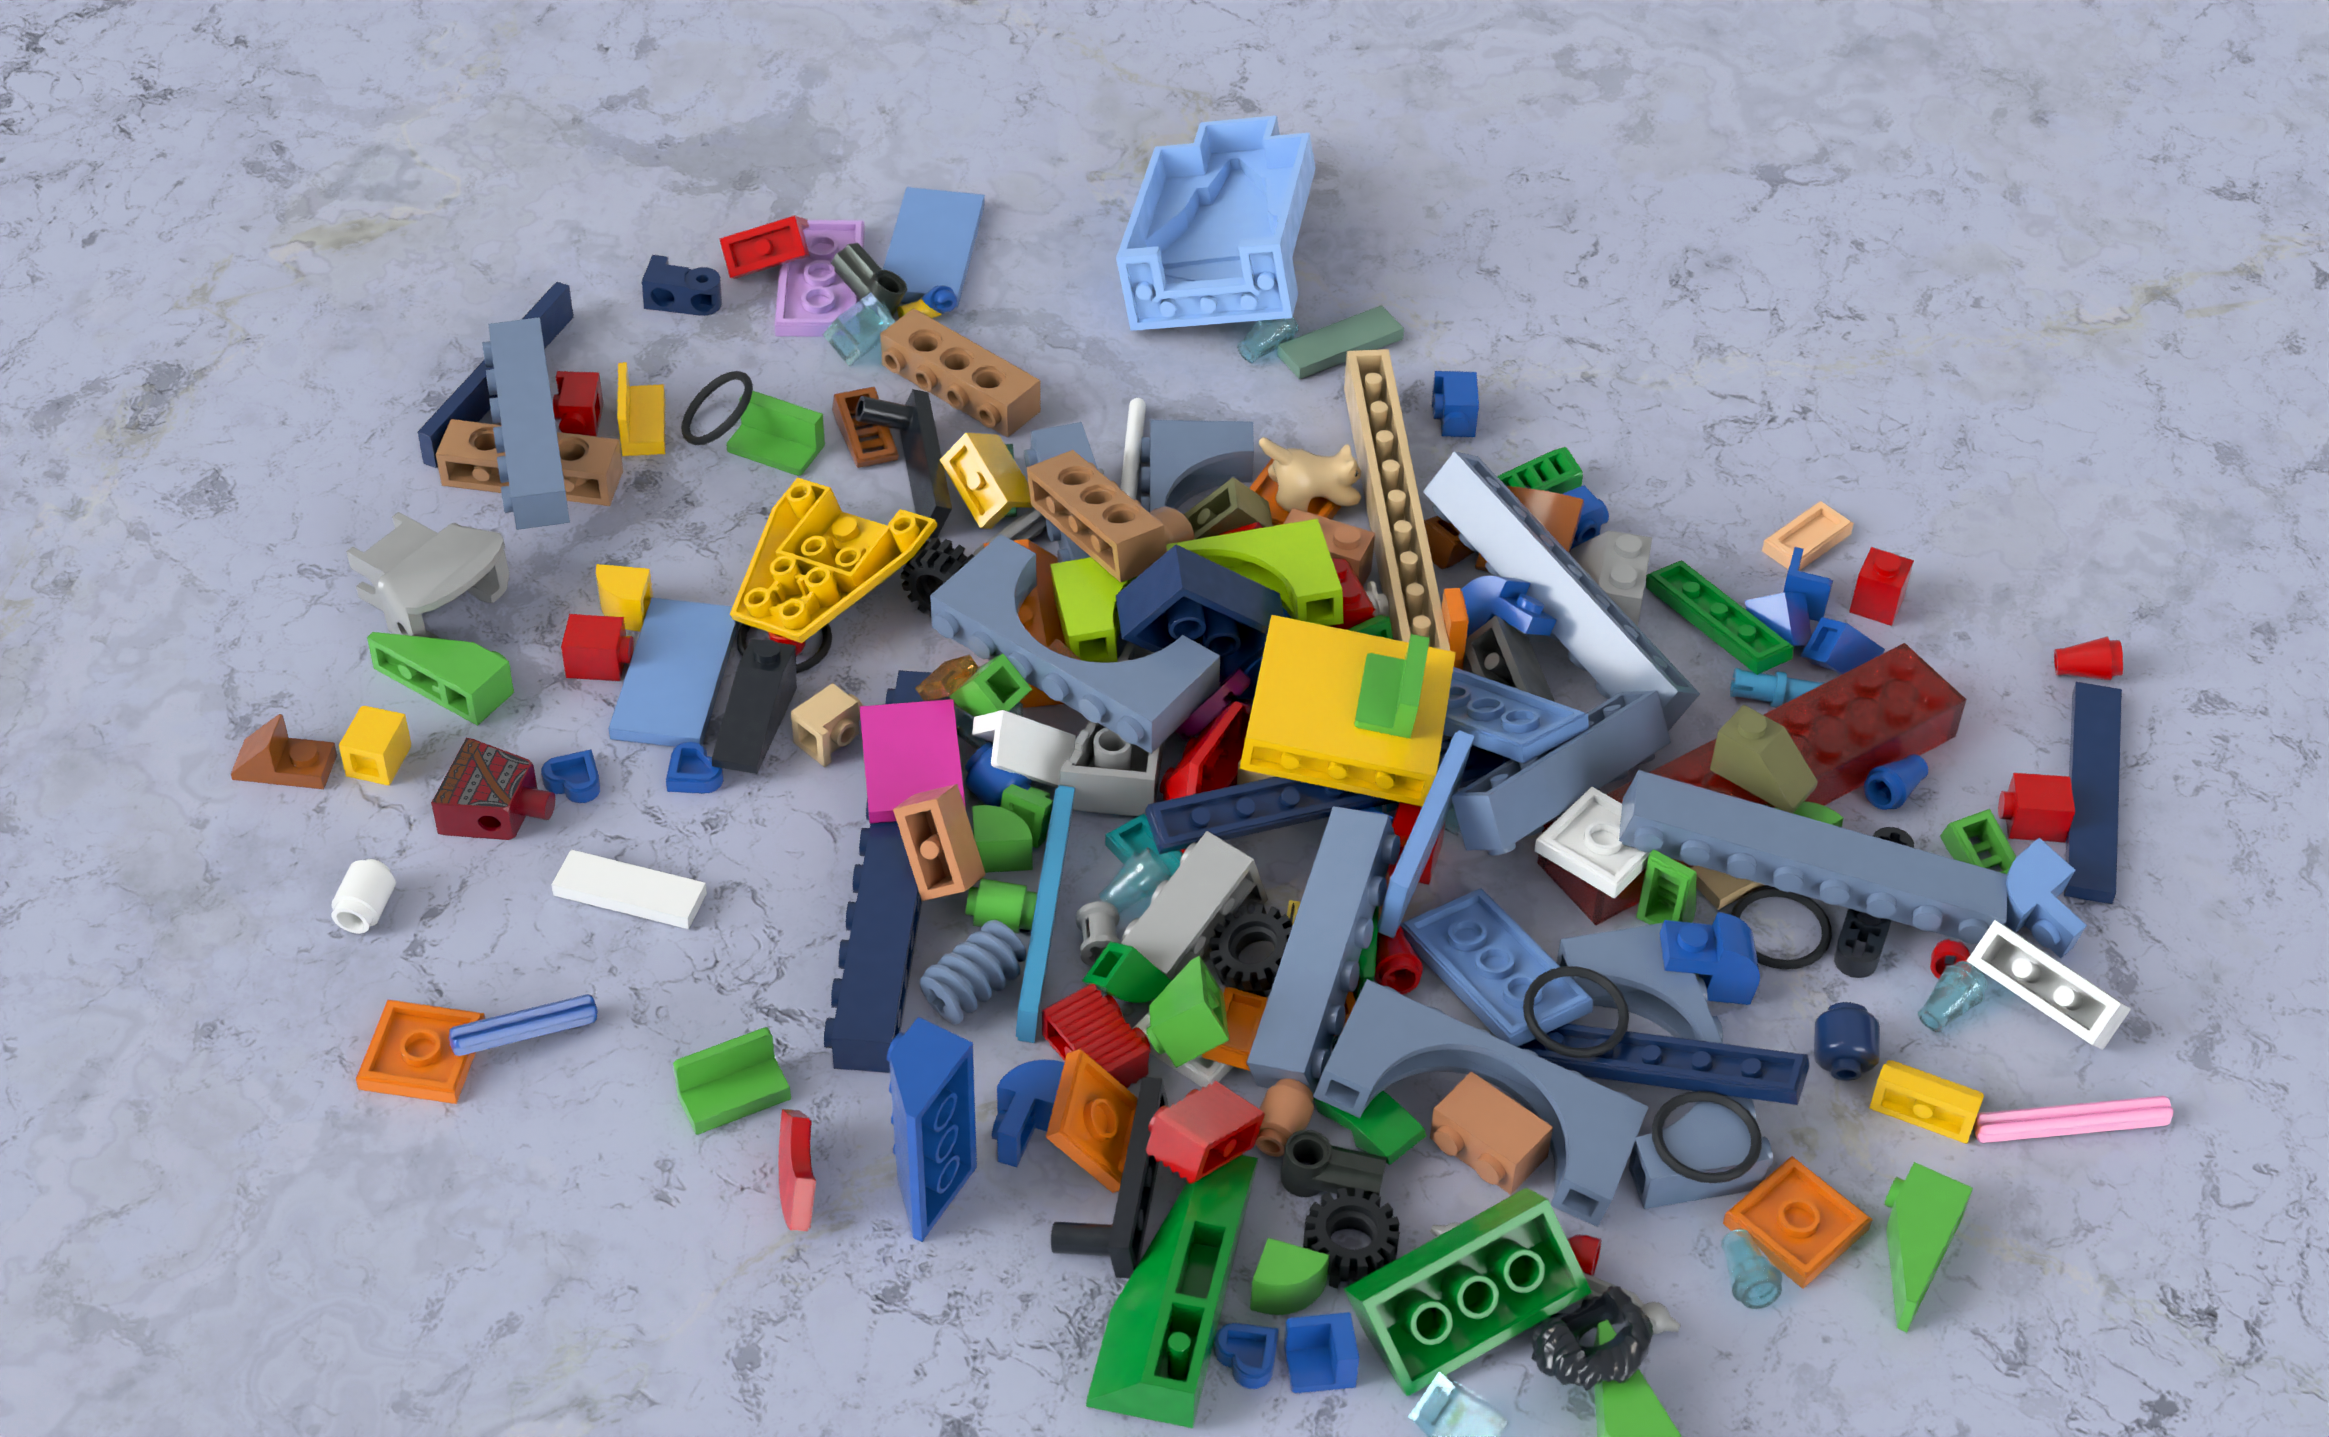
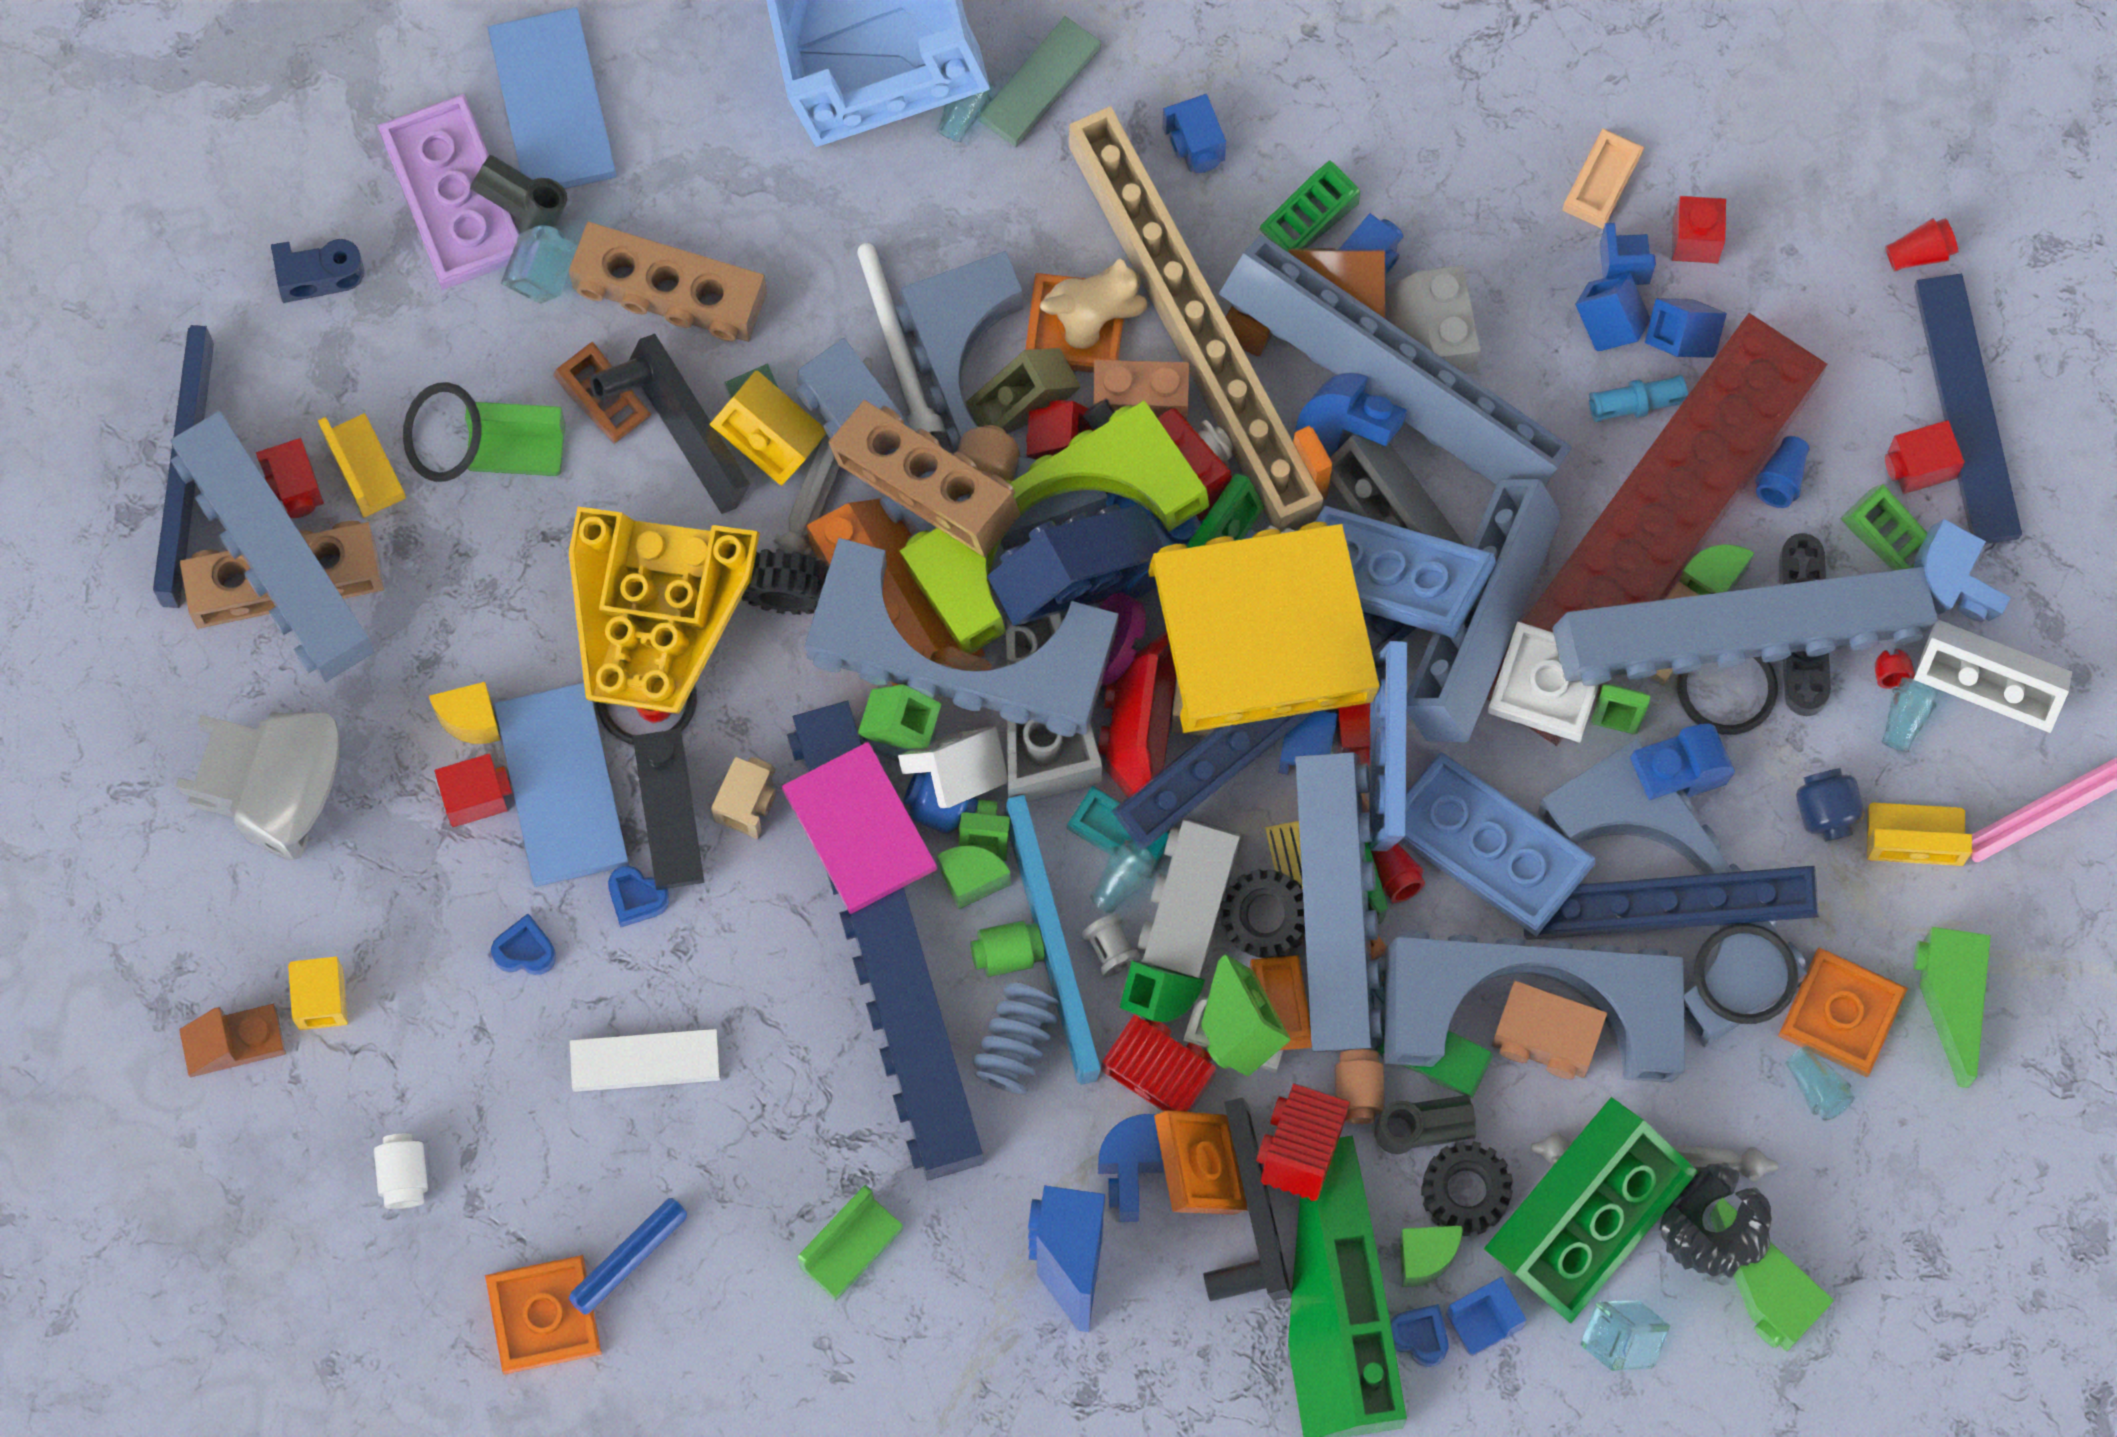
camera: 20 degrees left, 25 degrees up
bright green slope [367,632,514,726] -> none
dark red torso [431,738,556,840] -> none
red panel [719,215,810,279] -> none
tile [778,1109,816,1231] -> none
nougat brick [893,784,986,901] -> none
blue arm [897,285,957,319] -> none
clear orange tile [915,654,979,701] -> none
bright green panel [1354,634,1430,739] -> none
black tyre [1523,966,1629,1058] -> none
red hinge [1567,1235,1602,1276] -> none
green tile [1646,560,1794,675] -> none
olive slope [1710,704,1818,814] -> none

